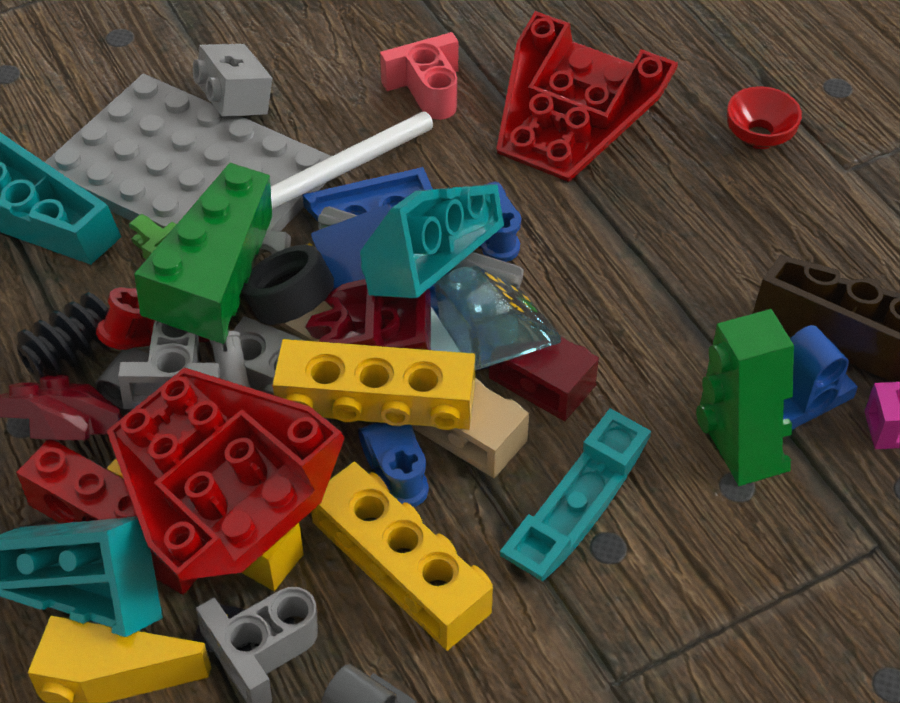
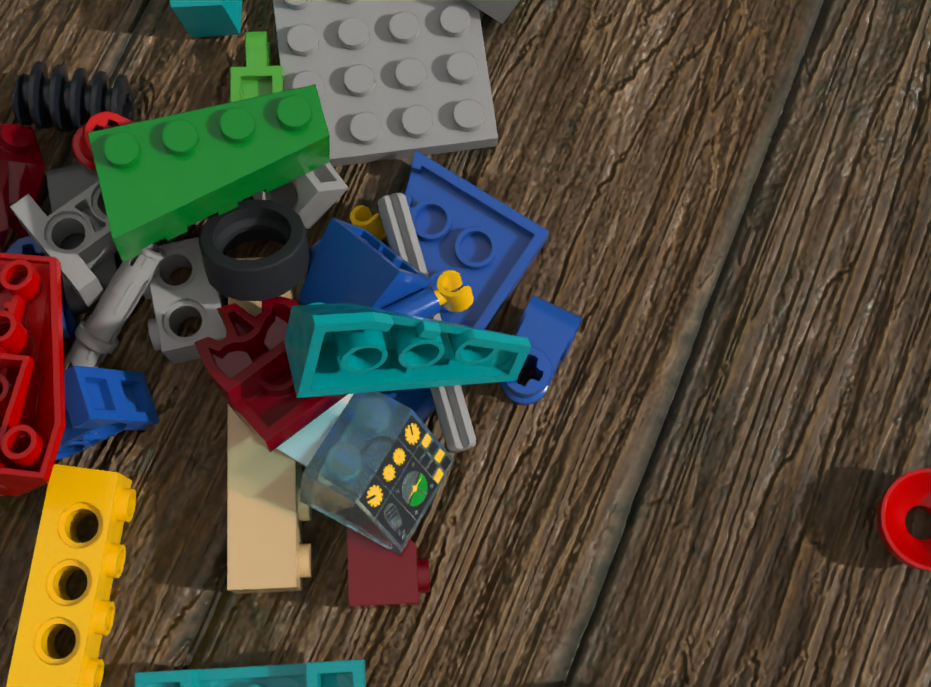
camera: 50 degrees right, 25 degrees up
white piece [271,111,433,210] -> none
yellow brick [272,339,475,430] -> none
blue piece [358,422,429,507] -> none
coral tile [380,32,458,120] -> none
red wedge [496,11,678,182] -> none

